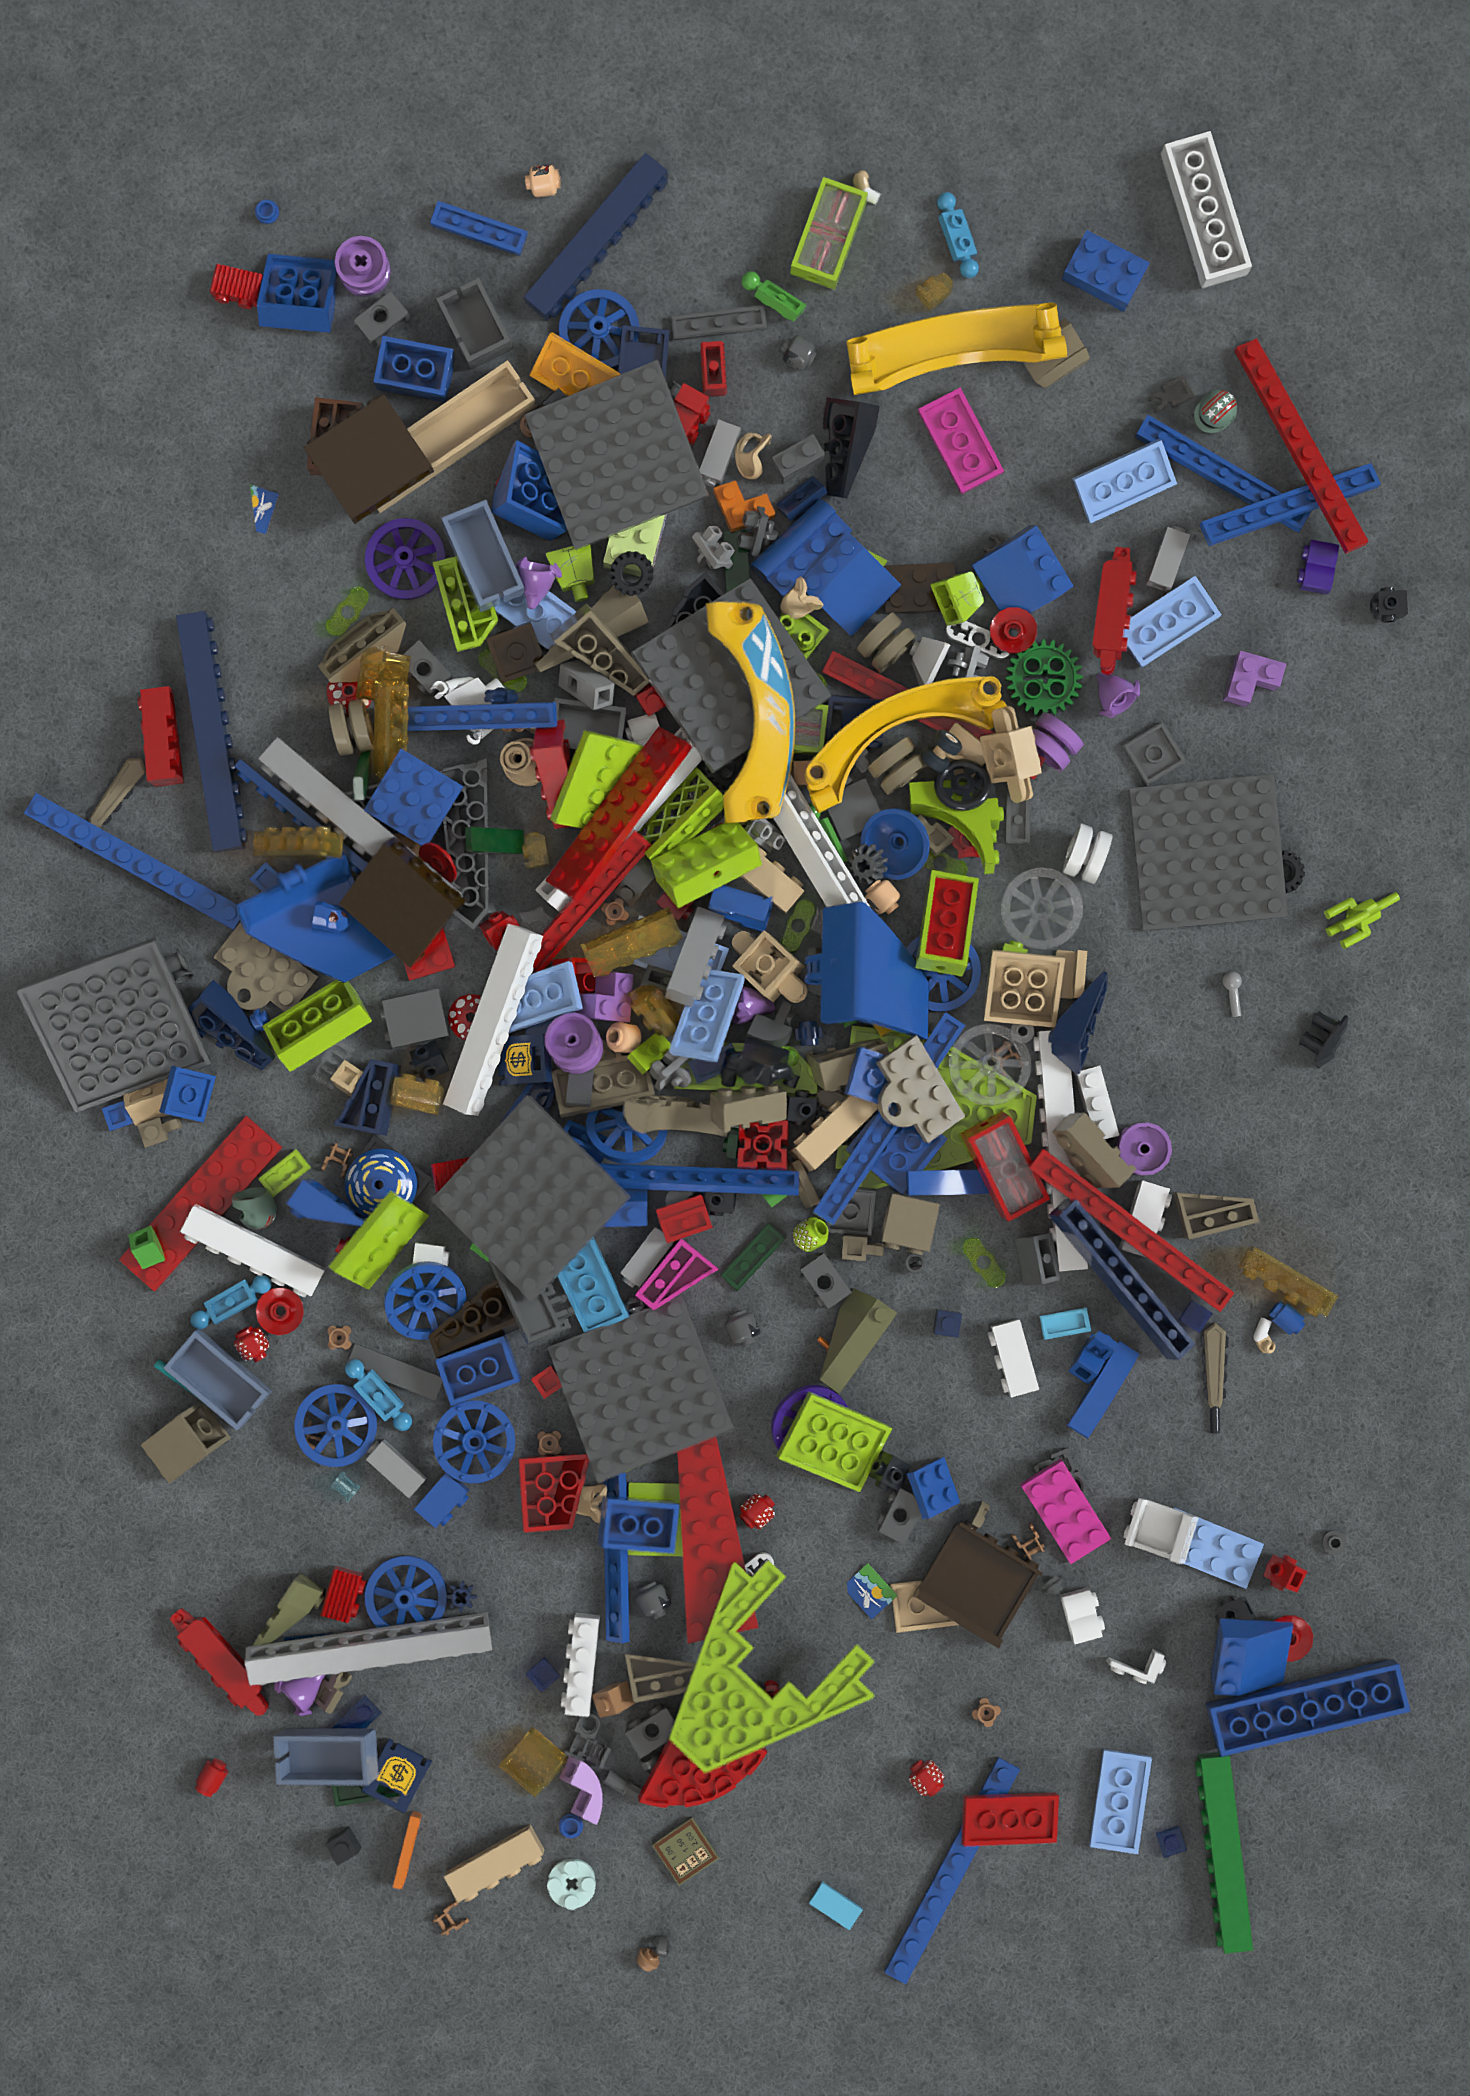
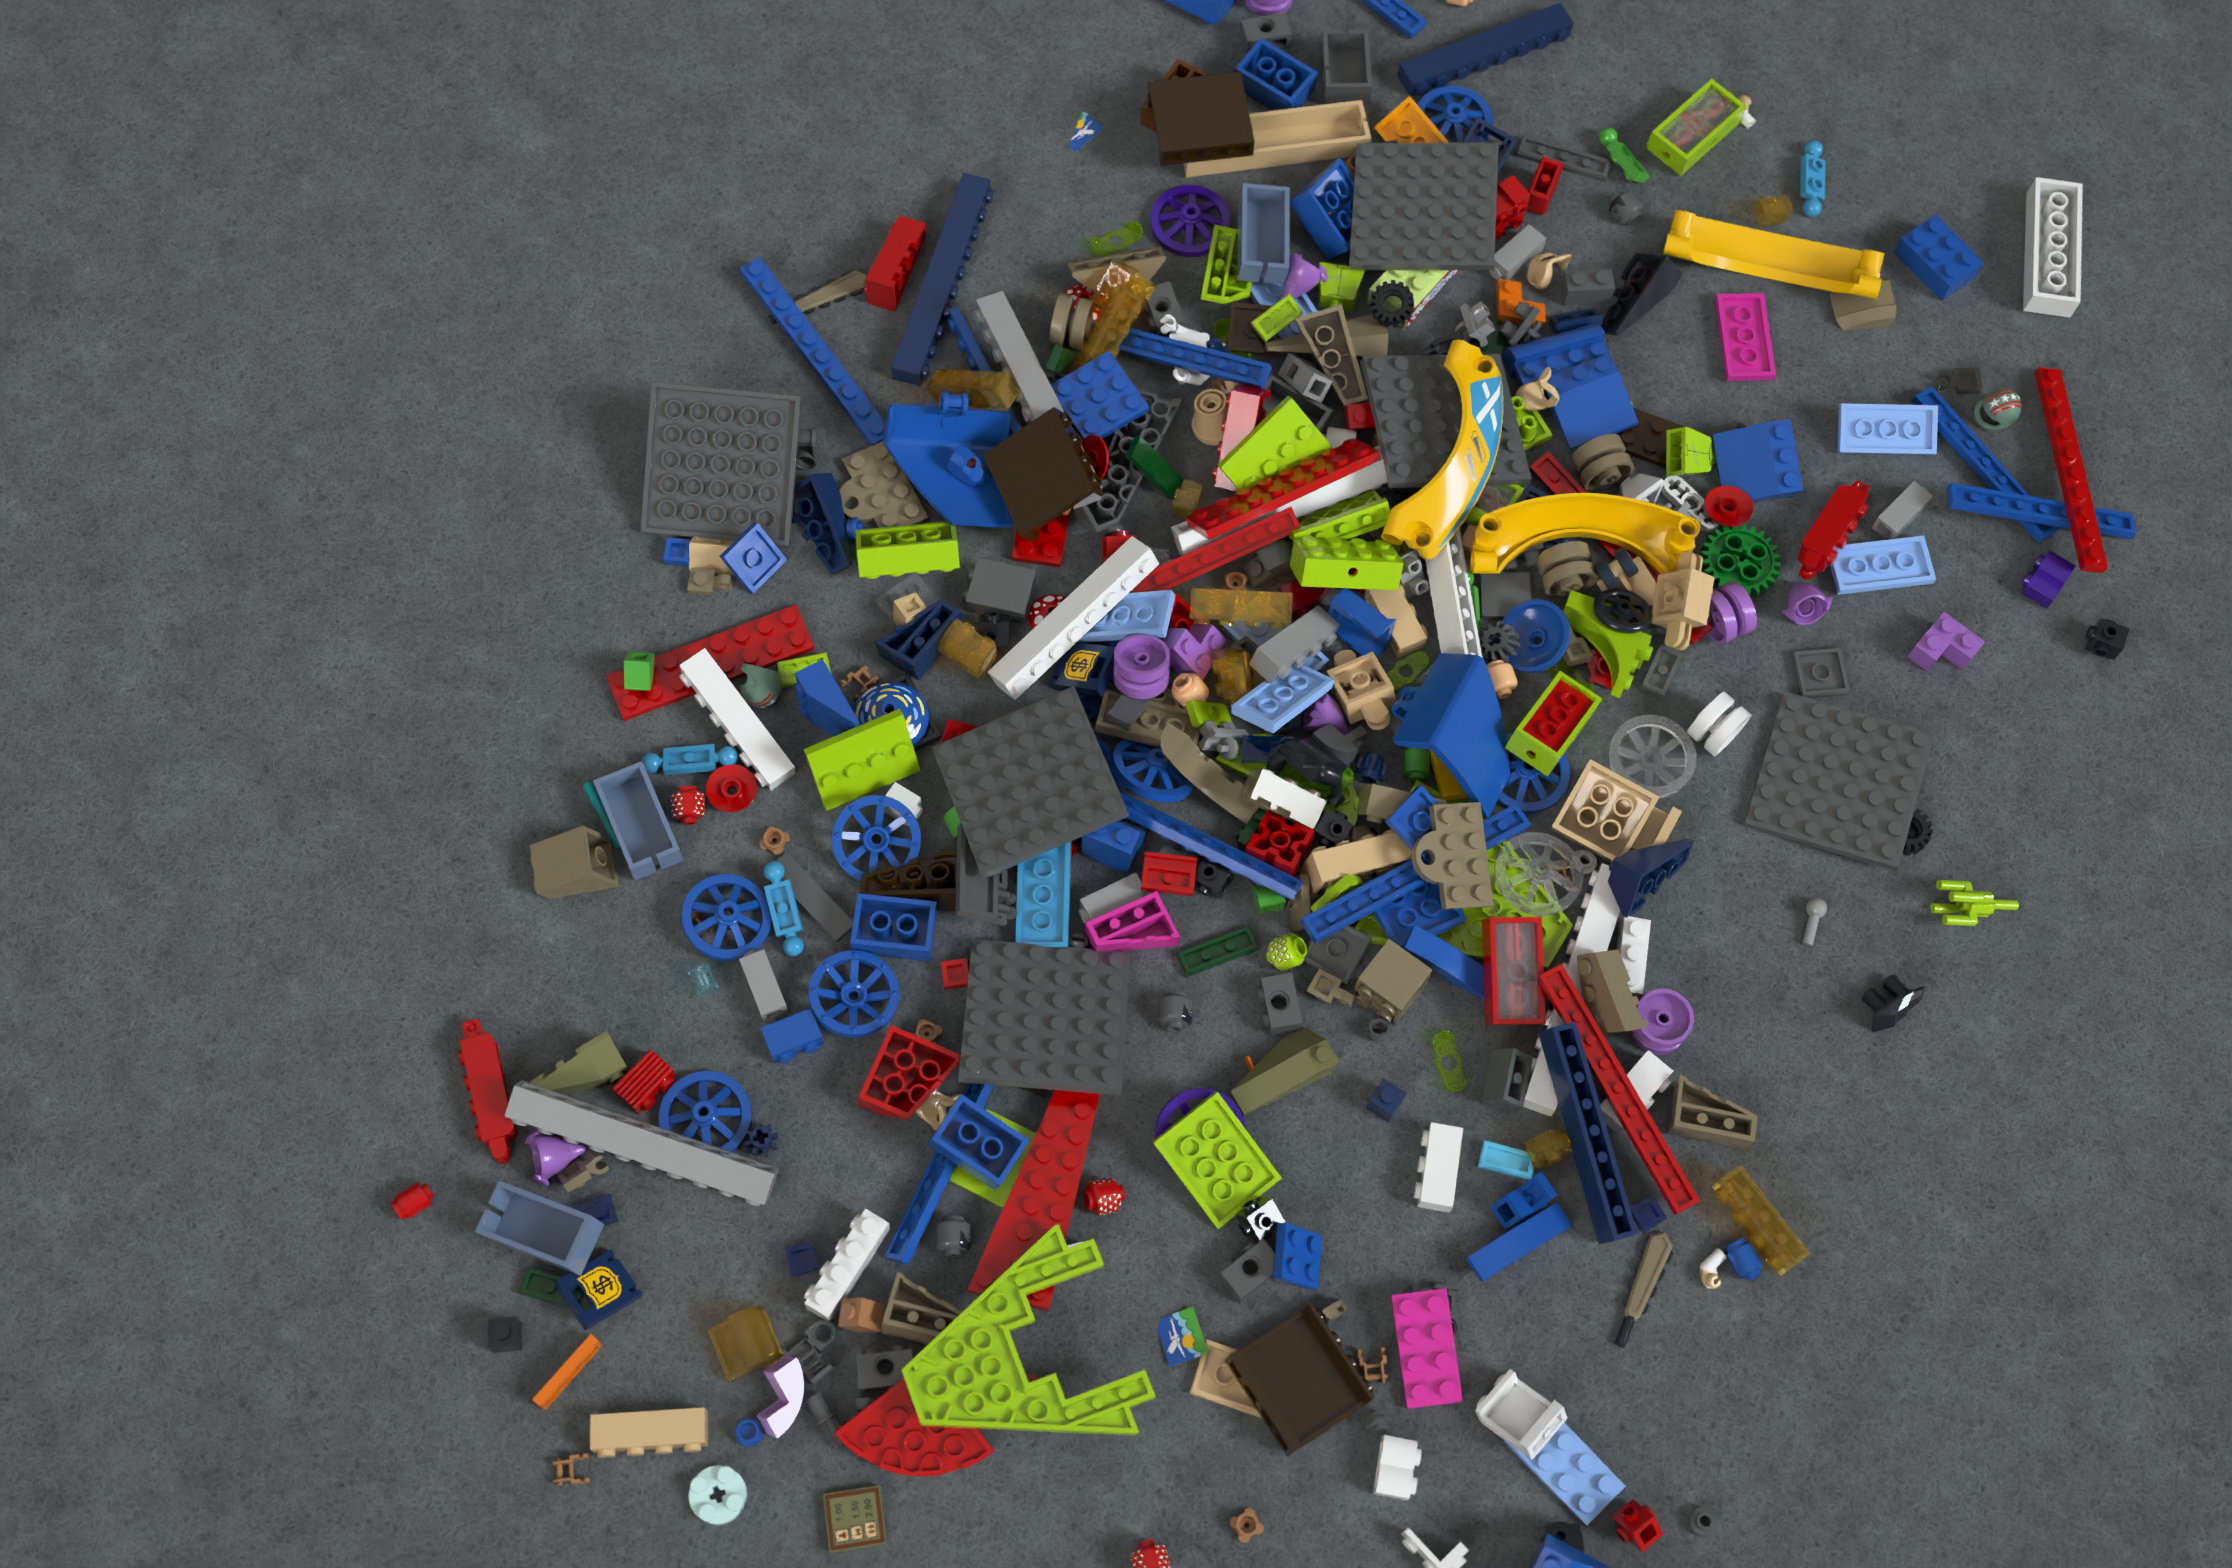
camera: 25 degrees right, 20 degrees down
none -> lime plate [1250,294,1304,343]
none -> lime plate [1310,873,1364,912]
none -> clear yellow brick [1525,1129,1572,1169]

